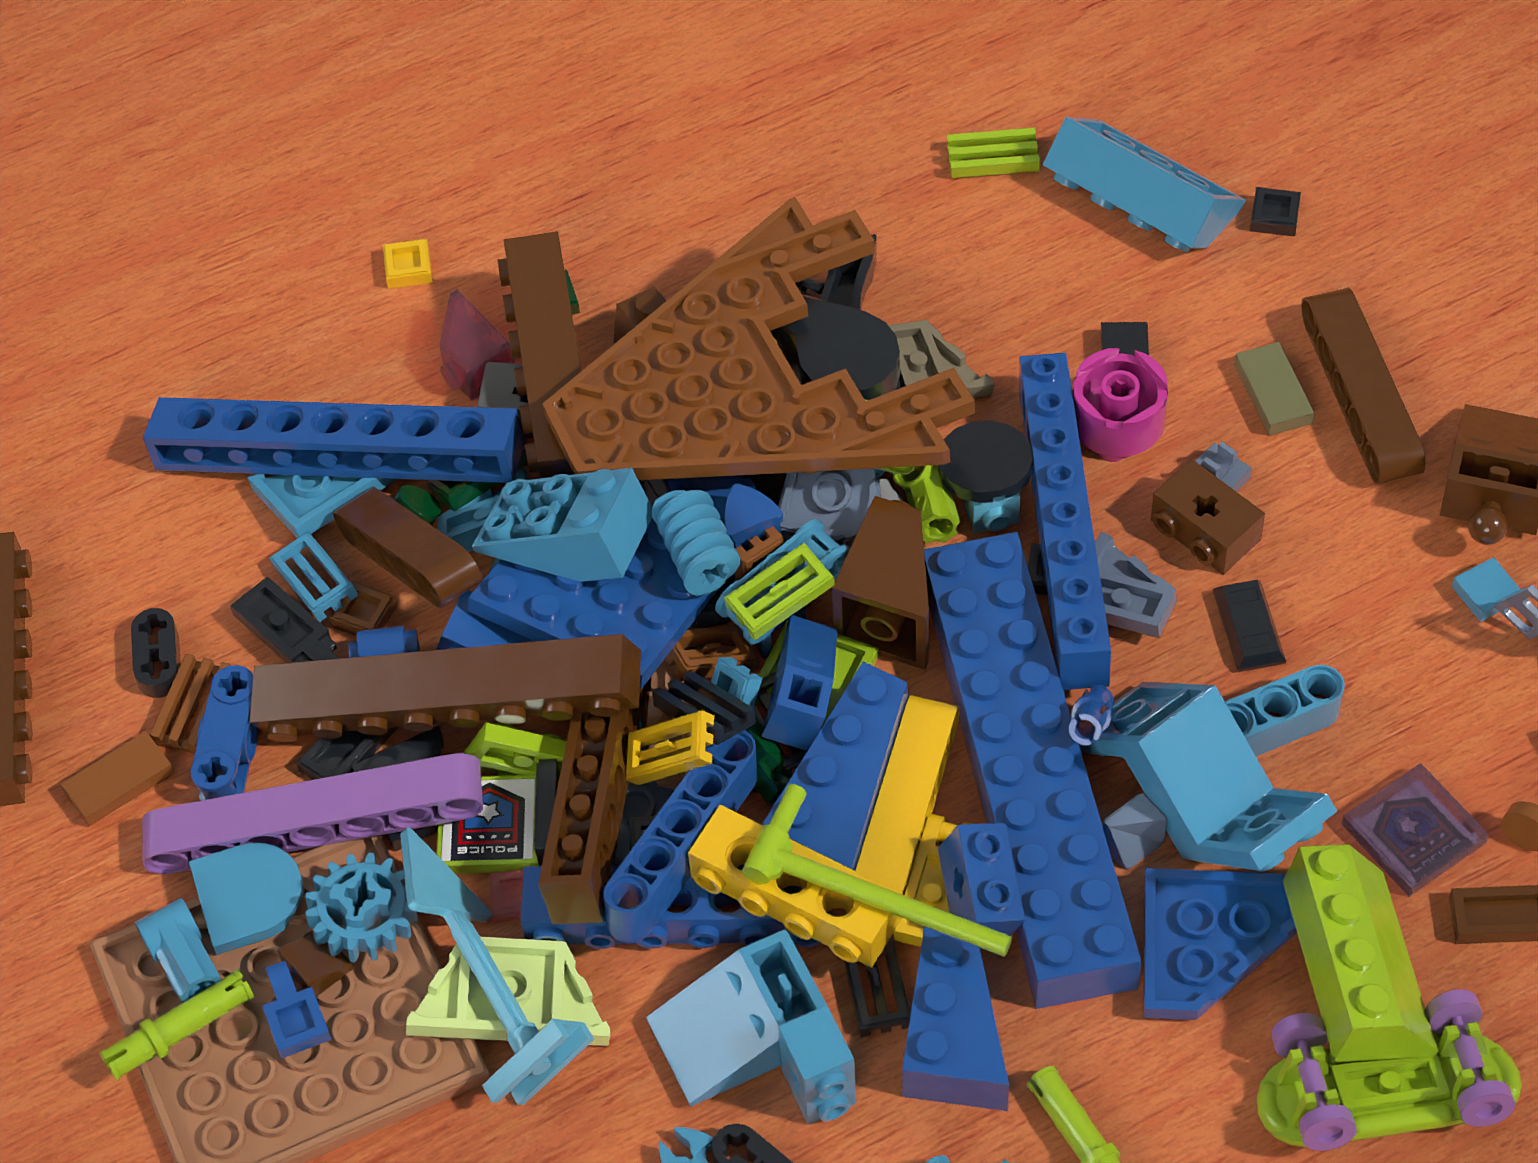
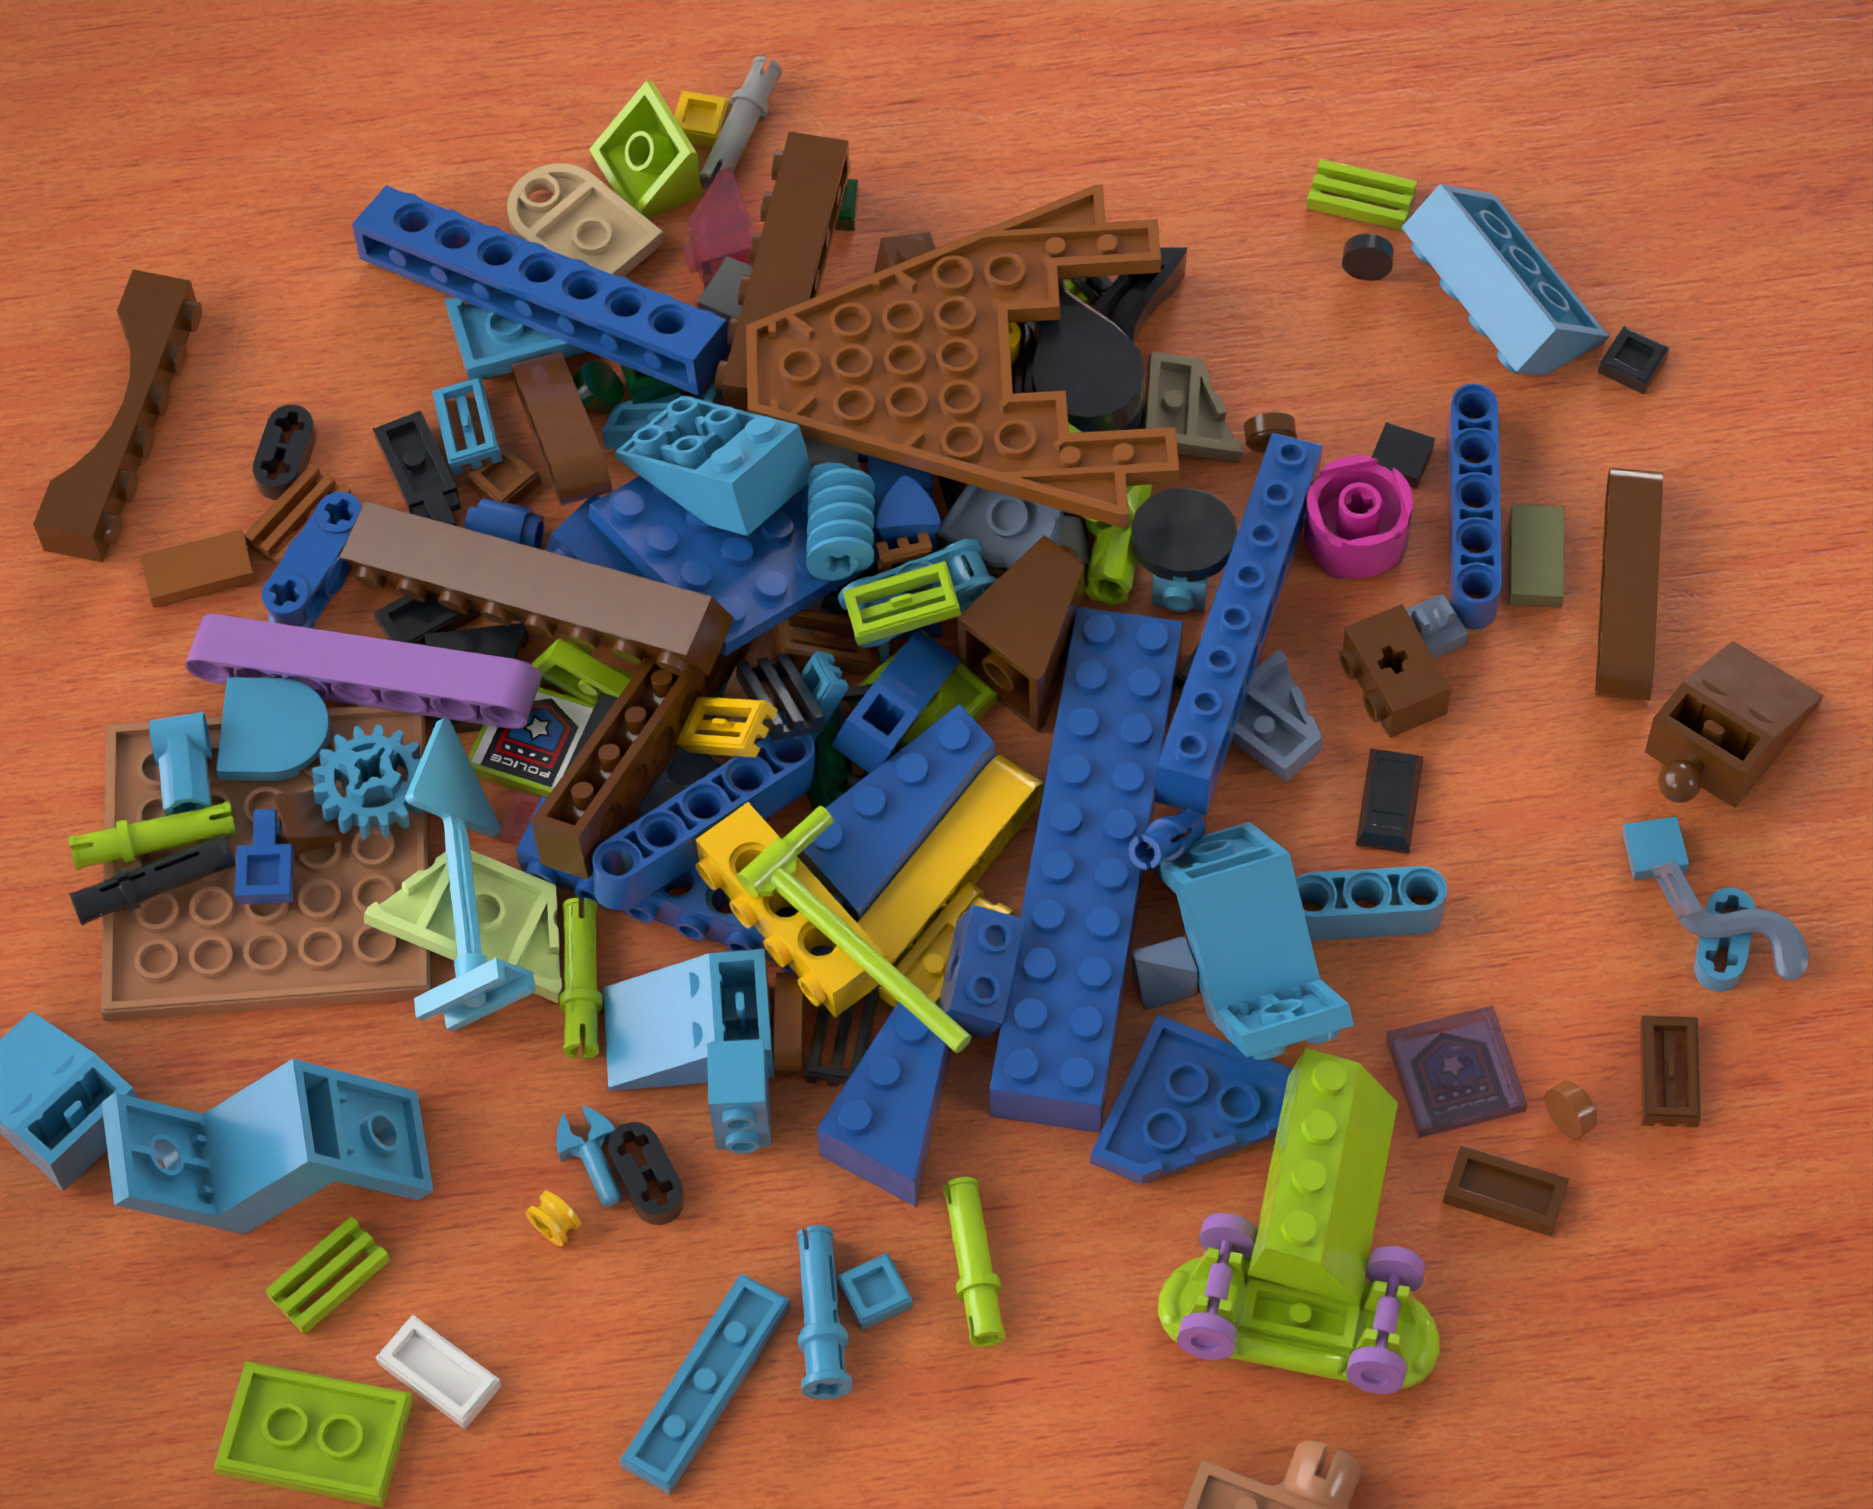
camera: 20 degrees right, 5 degrees up
none -> black pin [69,834,236,926]
none -> tan plate [507,164,664,277]
none -> lime pin [559,897,603,1060]
none -> lime slope [589,80,702,219]
none -> light grey pin [700,56,782,194]
none -> dark orange beam [774,972,805,1072]
none -> reddish brown tile [1244,412,1297,452]
none -> black tile [1342,233,1394,281]
none -> blue beam [1447,383,1502,630]

